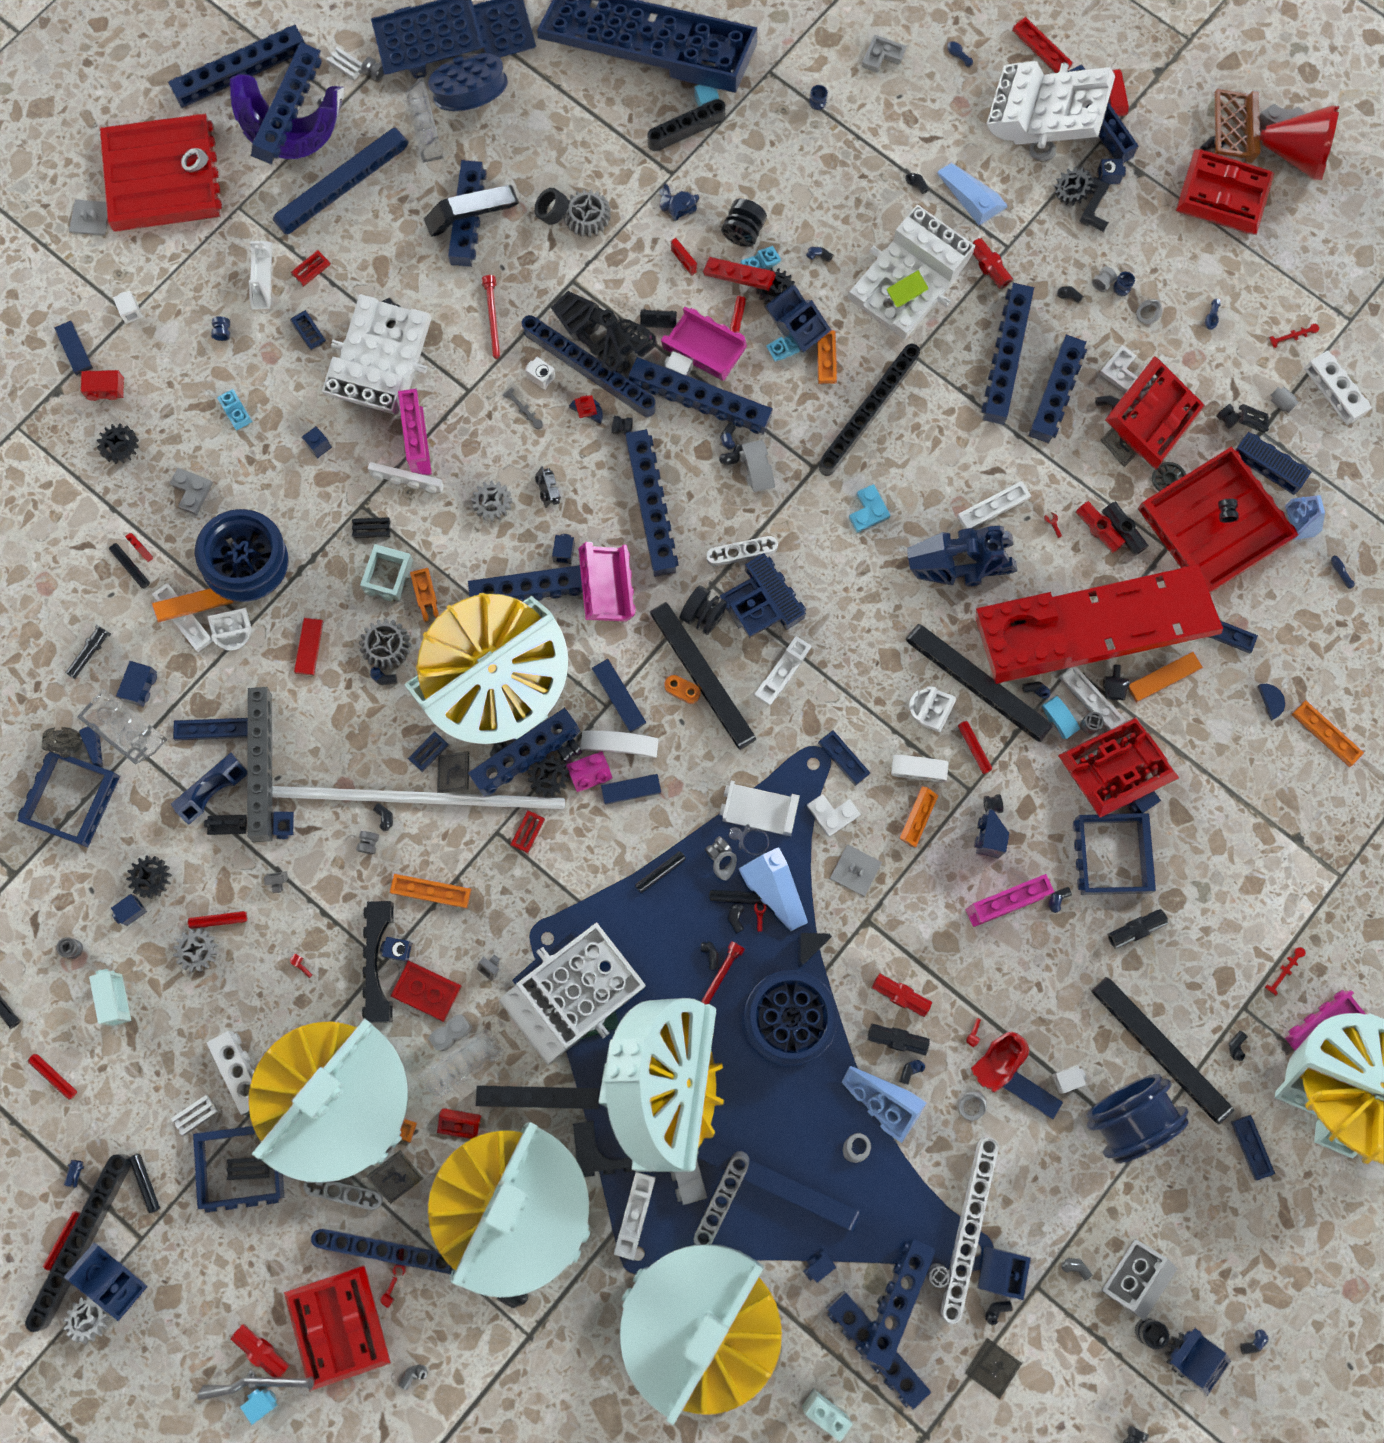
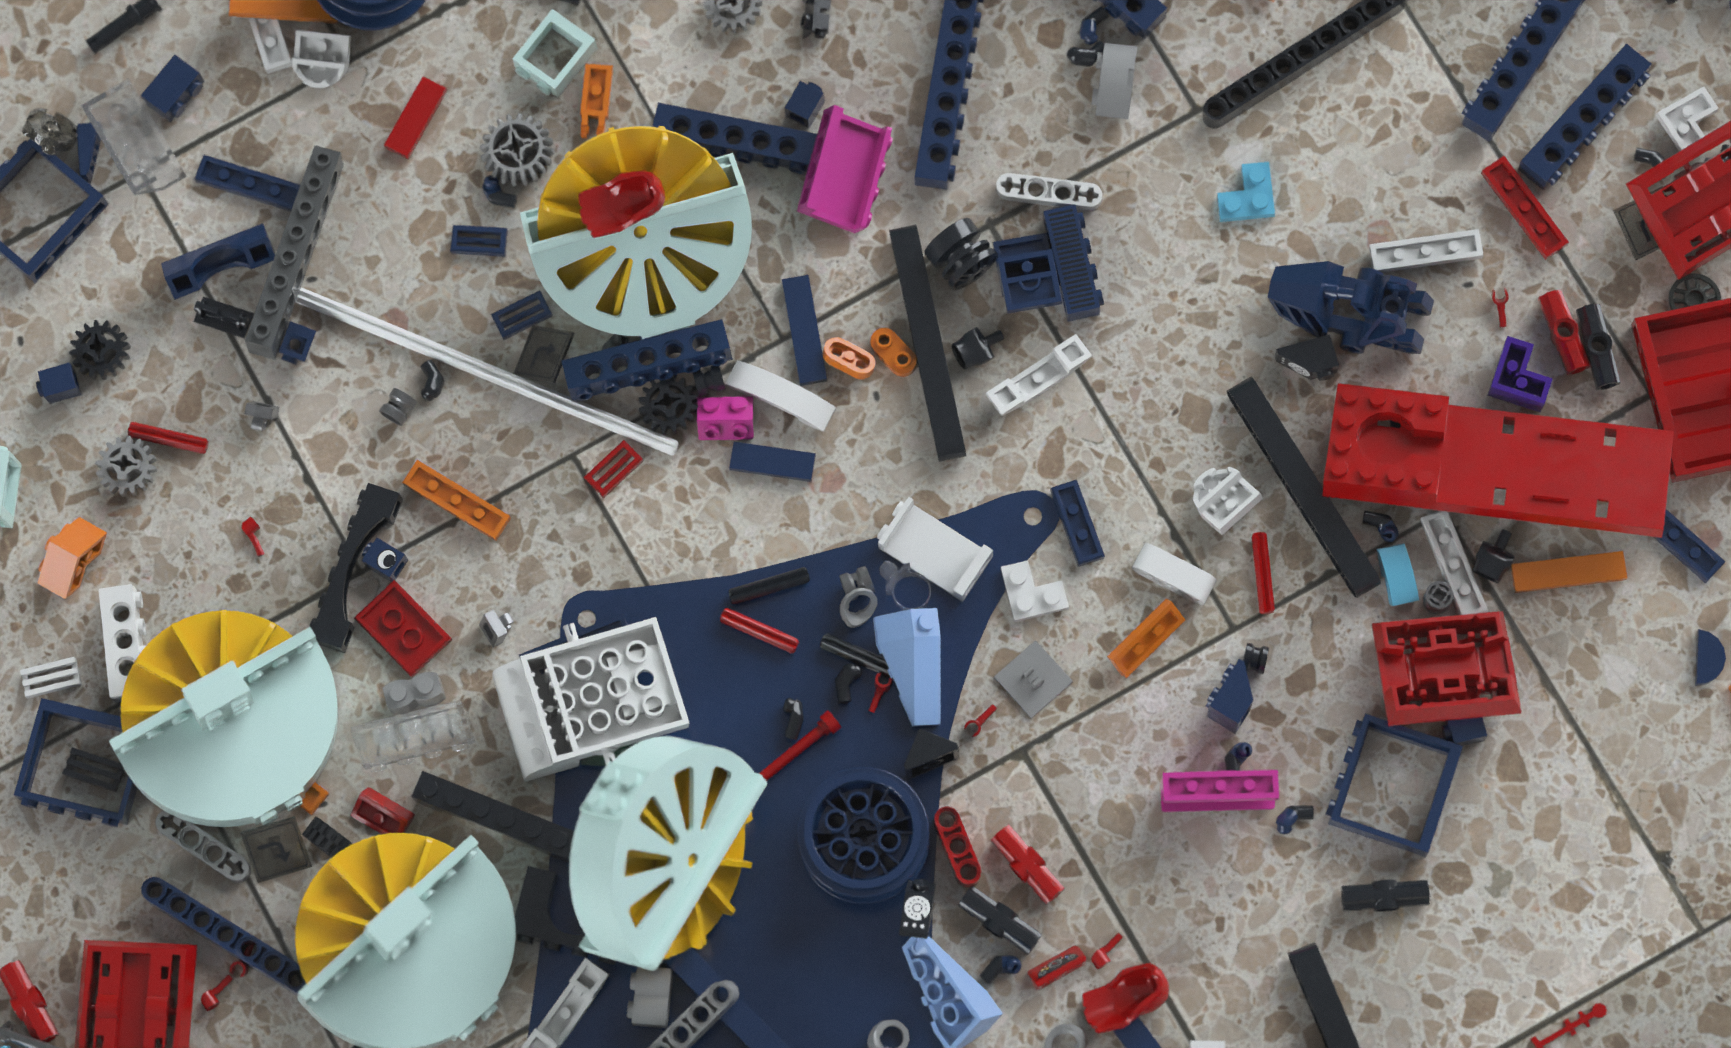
camera: 30 degrees right, 0 degrees up
none -> orange brick [37,517,107,599]
none -> black tyre [302,816,353,857]
none -> dark blue tile [450,225,508,257]
none -> red hair [578,171,665,238]
none -> red axle [720,608,799,653]
none -> orange plate [823,337,876,379]
none -> black slope [899,879,936,939]
none -> red beam [934,806,981,888]
none -> black piece [951,327,1004,369]
none -> red hand [964,704,997,737]
none -> slope [1028,945,1087,990]
none -> arm [1225,742,1252,771]
none -> black slope [1275,334,1339,381]
none -> red plate [1481,156,1569,260]
none -> dark purple brick [1487,336,1553,413]

